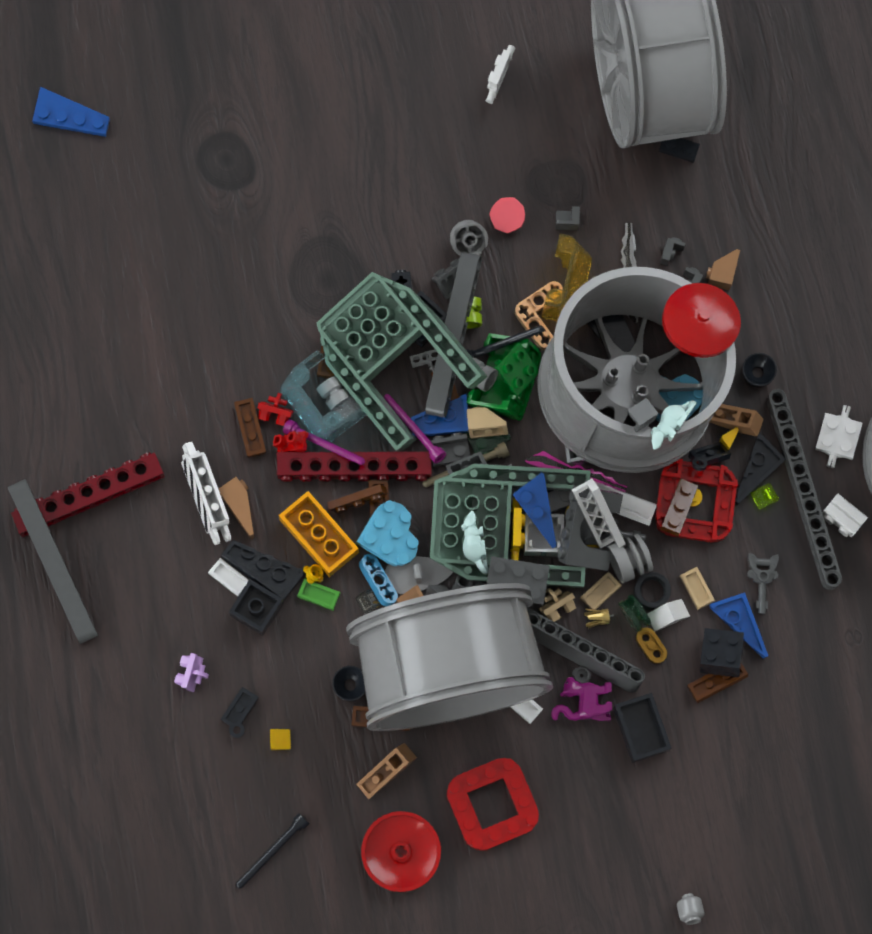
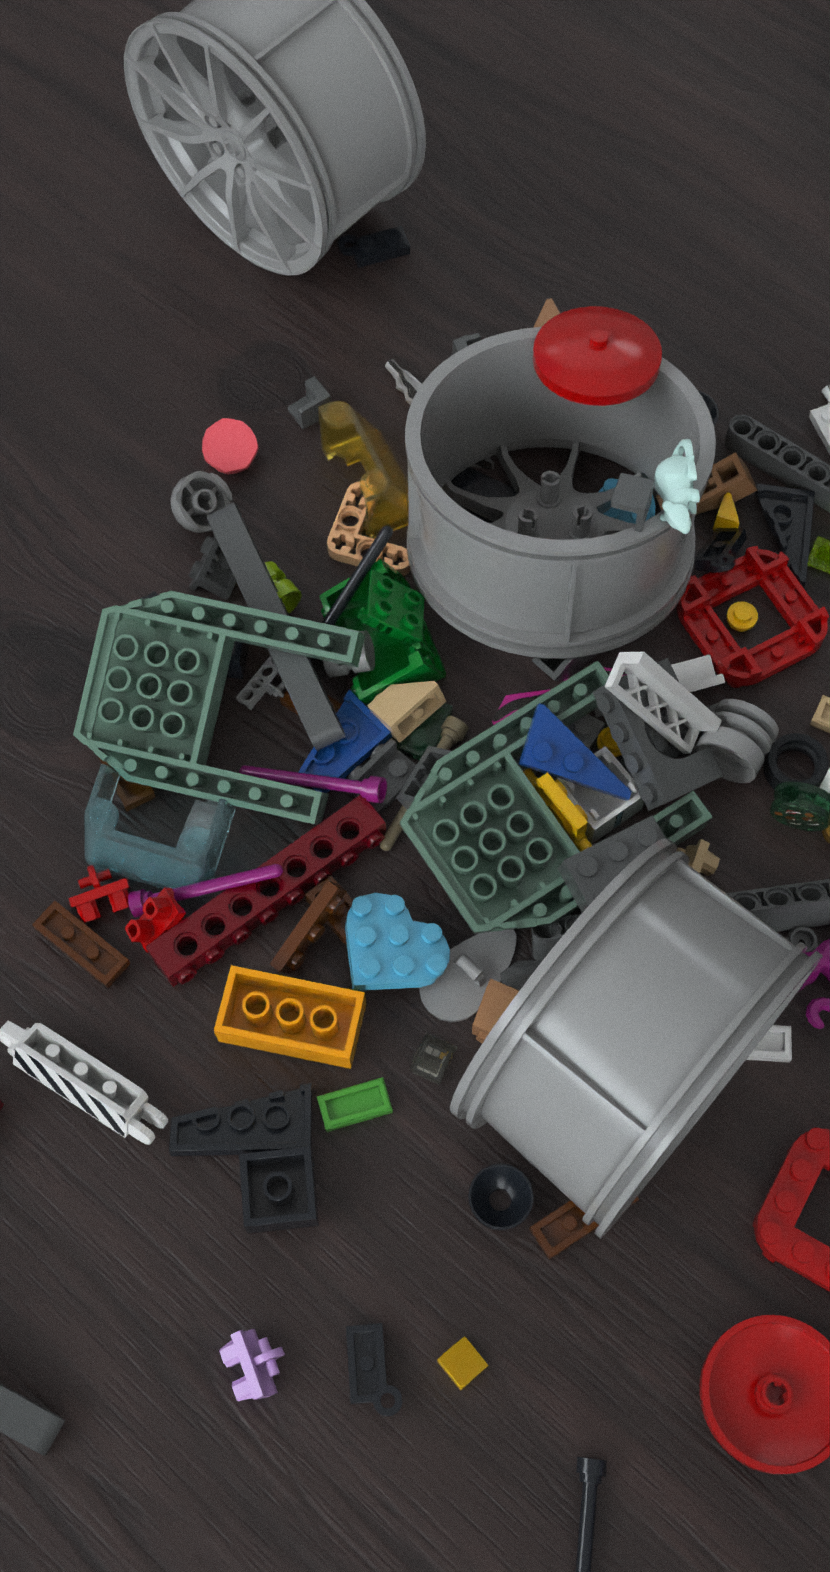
camera: 30 degrees left, 10 degrees down
white tile [208,558,249,597] -> none
medium nougat slope [218,477,254,540] -> none
yellow plate [303,564,323,584] -> none
light grey wheel [317,376,352,412] -> none
medium nougat slope [356,743,417,799] -> none
dark azure beam [359,554,398,607] -> none
light aqua animal [461,511,488,574] -> none
white plate [485,45,515,104] -> none
tan tile [580,571,622,610] -> none
pearl gold piece [584,609,614,629] -> none
plate [661,479,698,536] -> none

